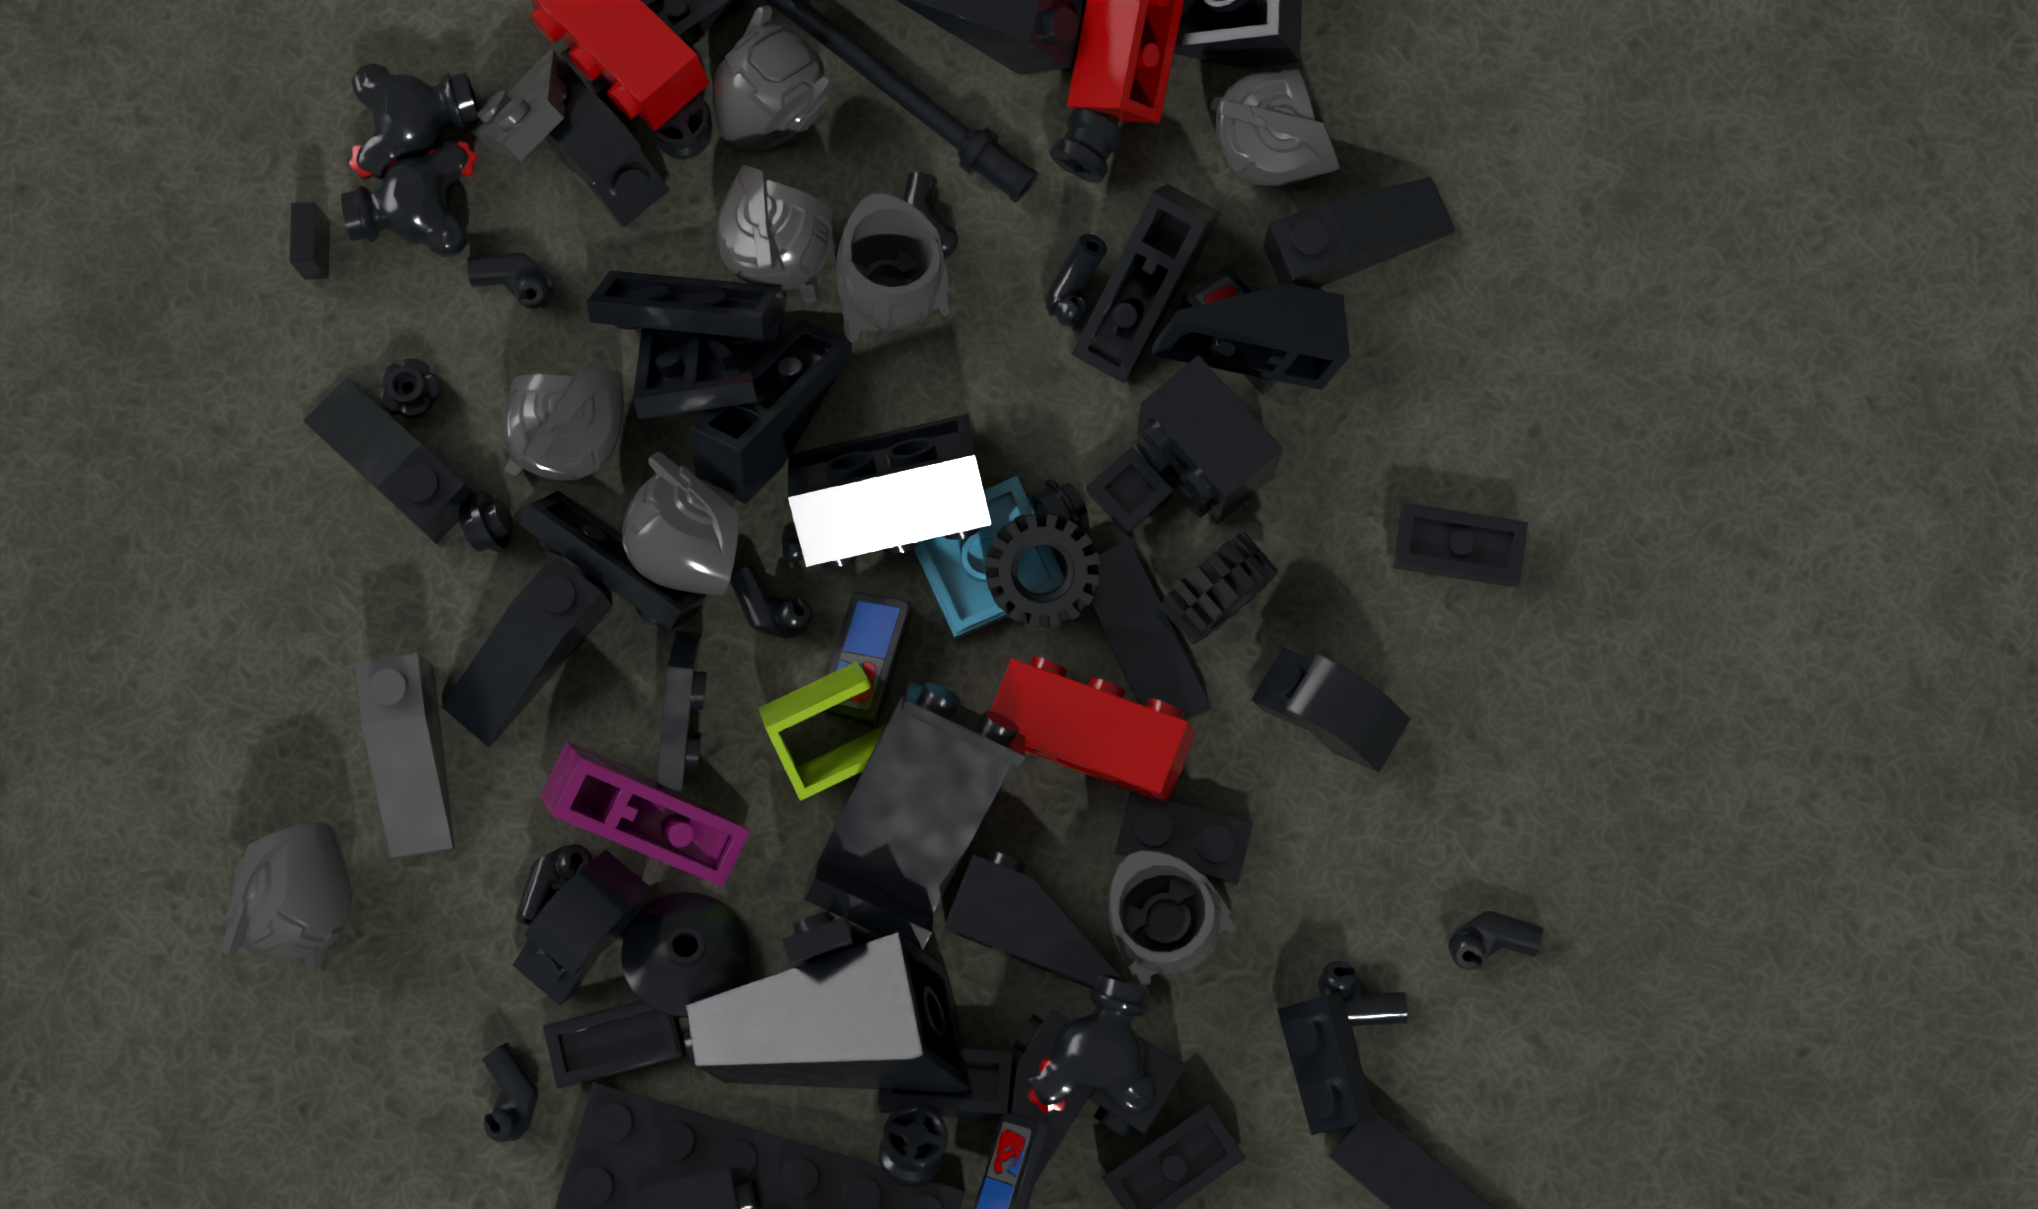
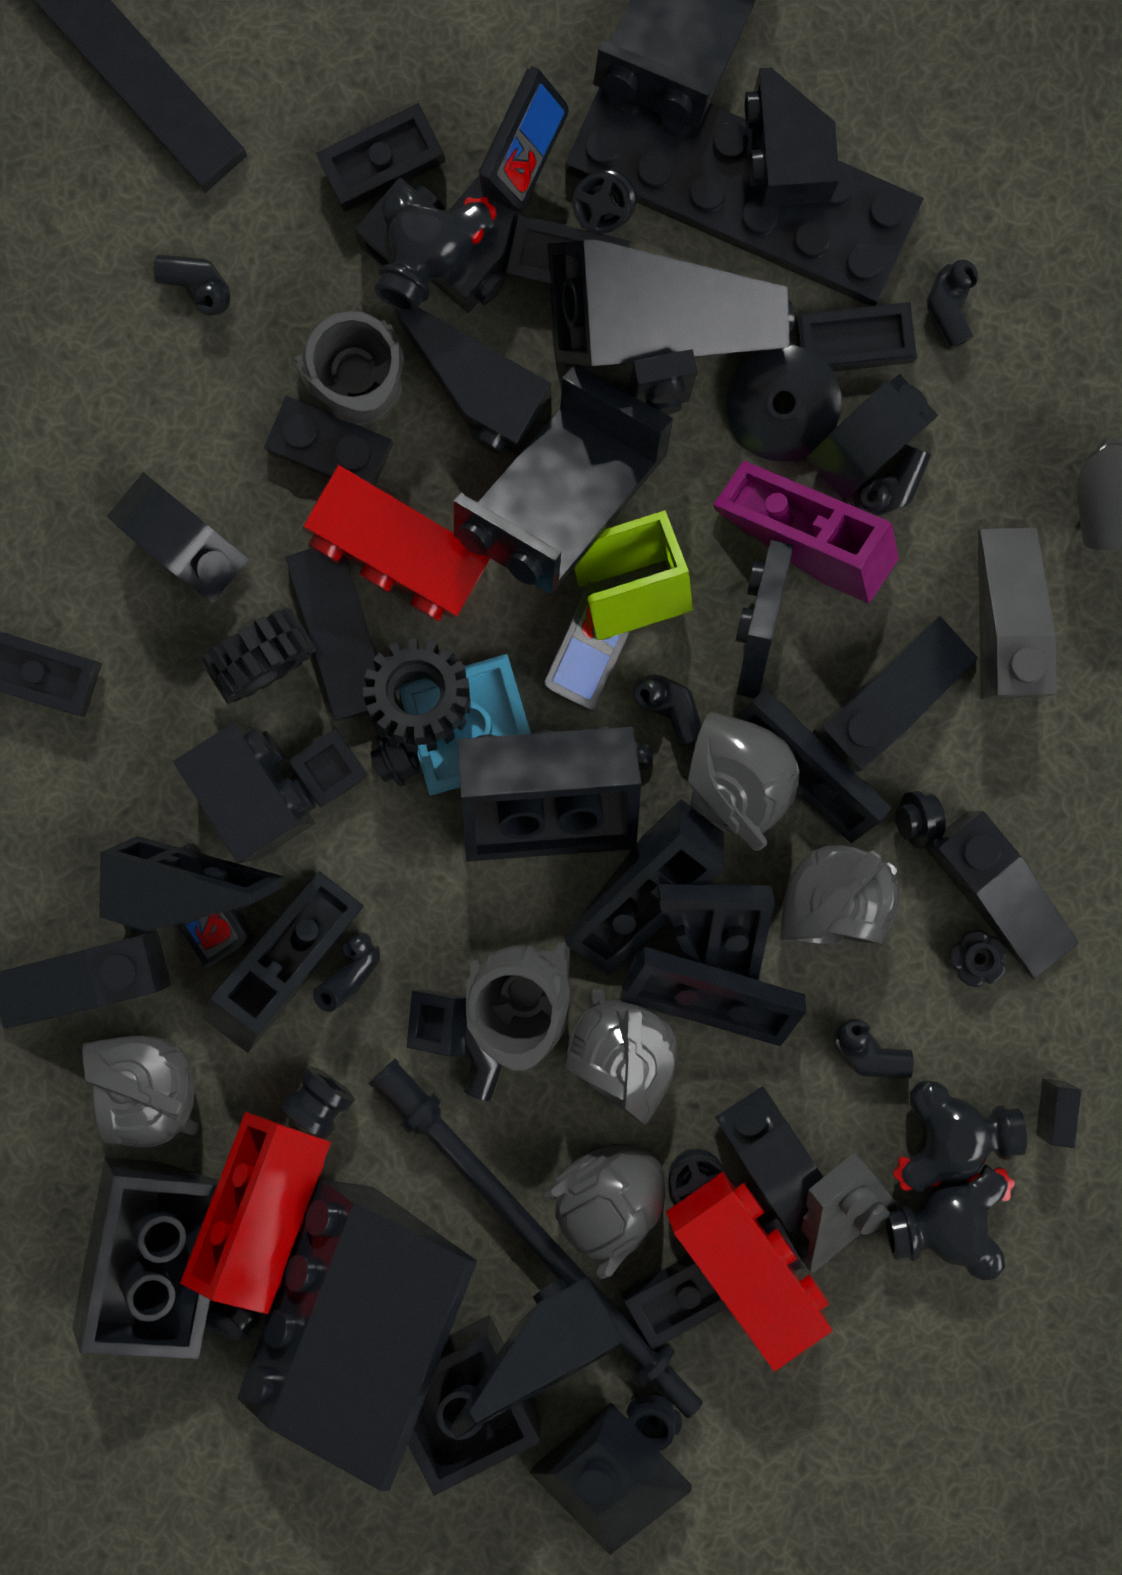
camera: 175 degrees left, 10 degrees up
black plate [1277,992,1376,1136] -> none
black arm [1448,911,1543,970] -> none
none -> black tile [407,990,467,1057]

